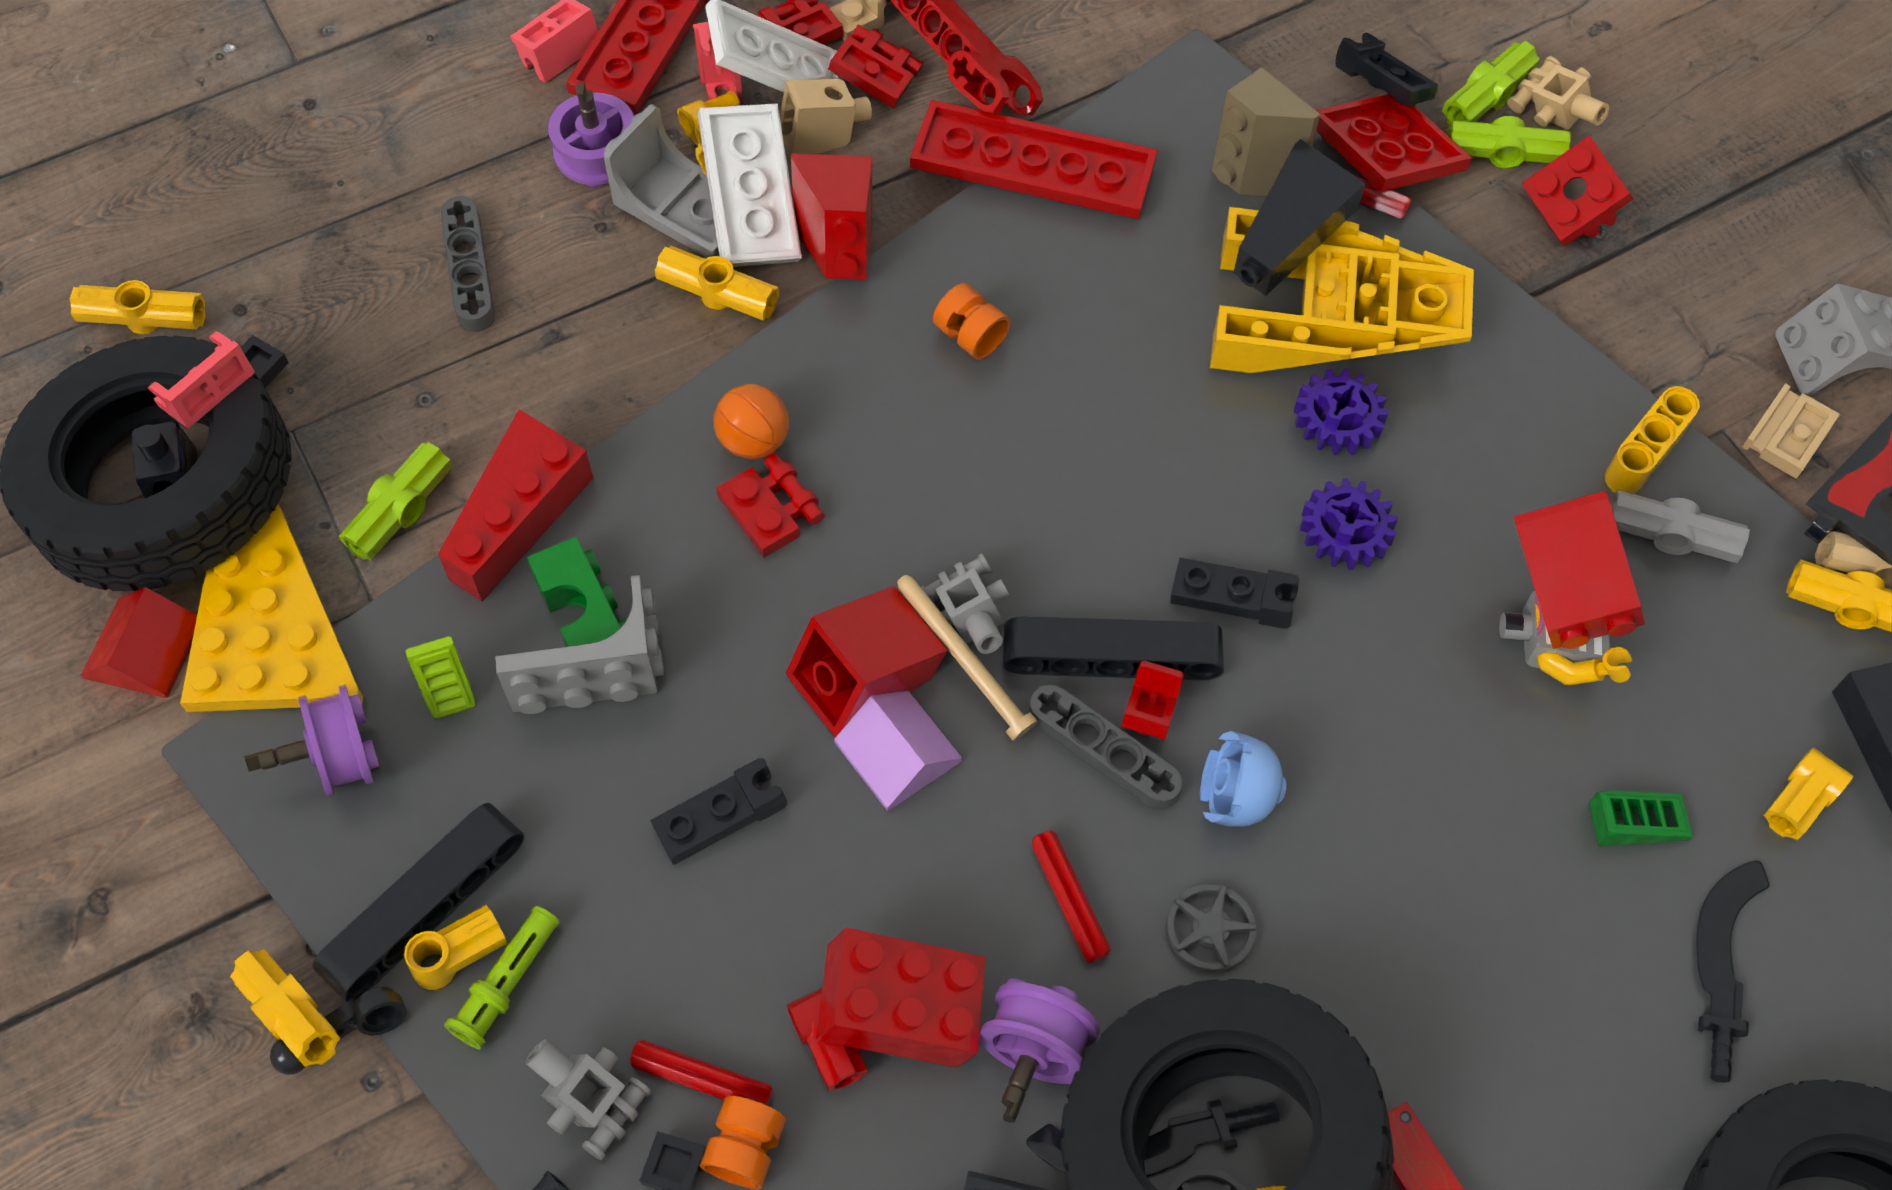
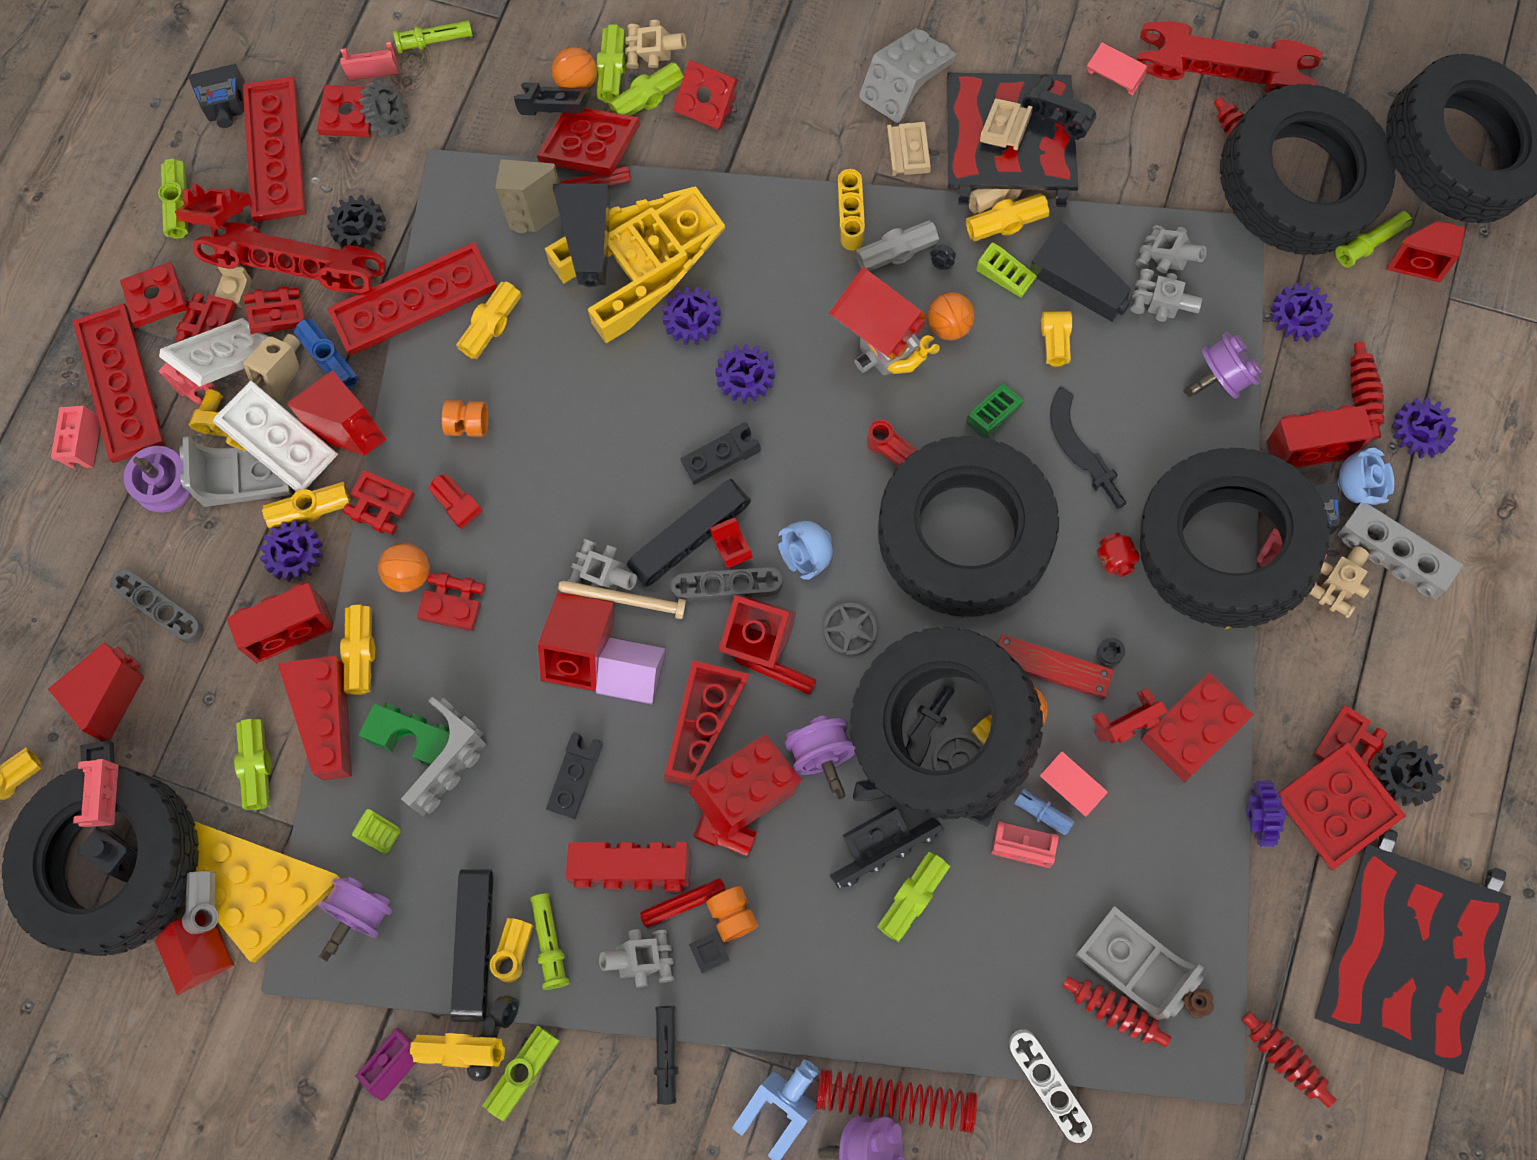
camera: 35 degrees left, 10 degrees up
none -> red slope [48,642,144,741]
none -> light grey piece [182,871,219,934]
none -> red brick [226,583,334,664]
none -> dark purple gear [259,521,323,582]
none -> blue piece [293,319,359,390]
none -> black gear [327,195,386,248]
none -> yellow piece [340,605,376,695]
none -> red plate [343,470,415,535]
none -> magenta slope [355,1027,416,1101]
none -> red piece [428,473,483,530]
none -> yellow piece [456,282,522,359]
none -> lime piece [482,1026,560,1122]
none -> orange piece [552,47,597,90]
none -> red wedge [566,842,691,892]
none -> red wedge [663,660,750,787]
none -> red slope [718,595,796,669]
none -> red piece [867,420,917,467]
none -> black tyre [878,436,1059,617]
none -> orange piece [927,292,975,341]
none -> black plate [930,244,956,270]
none -> lime slope [976,242,1037,298]
none -> red head [1096,532,1140,577]

